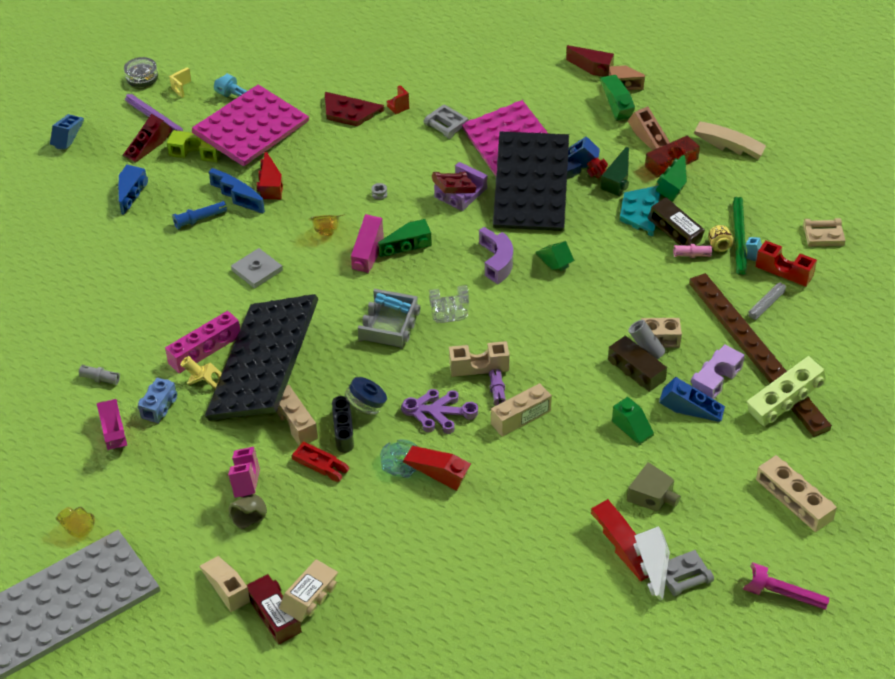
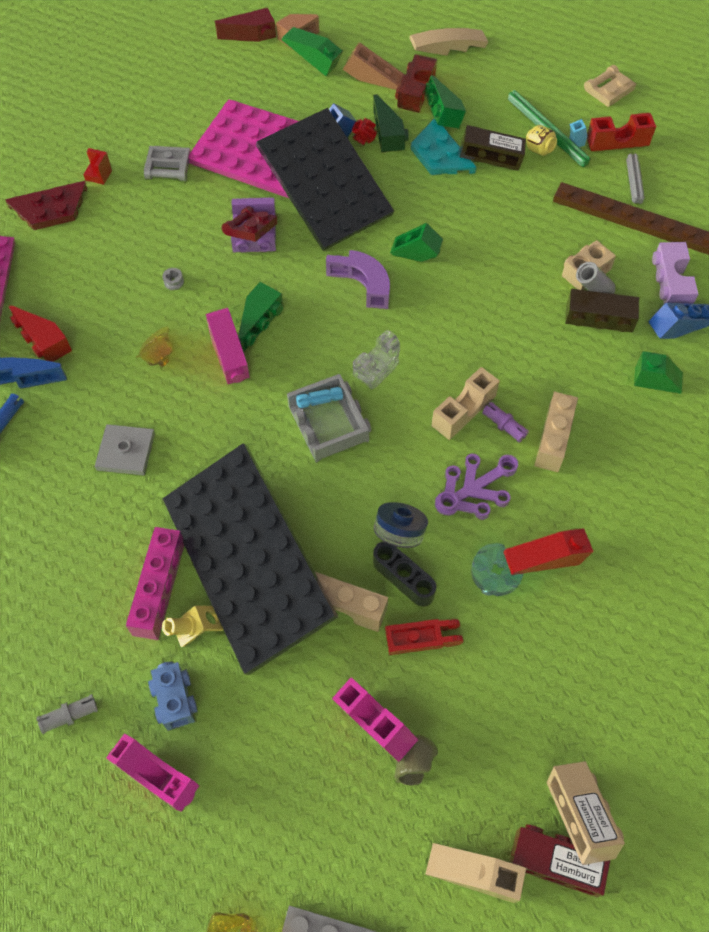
camera: 40 degrees left, 15 degrees up
bright pink pin [673,244,712,258] -> none

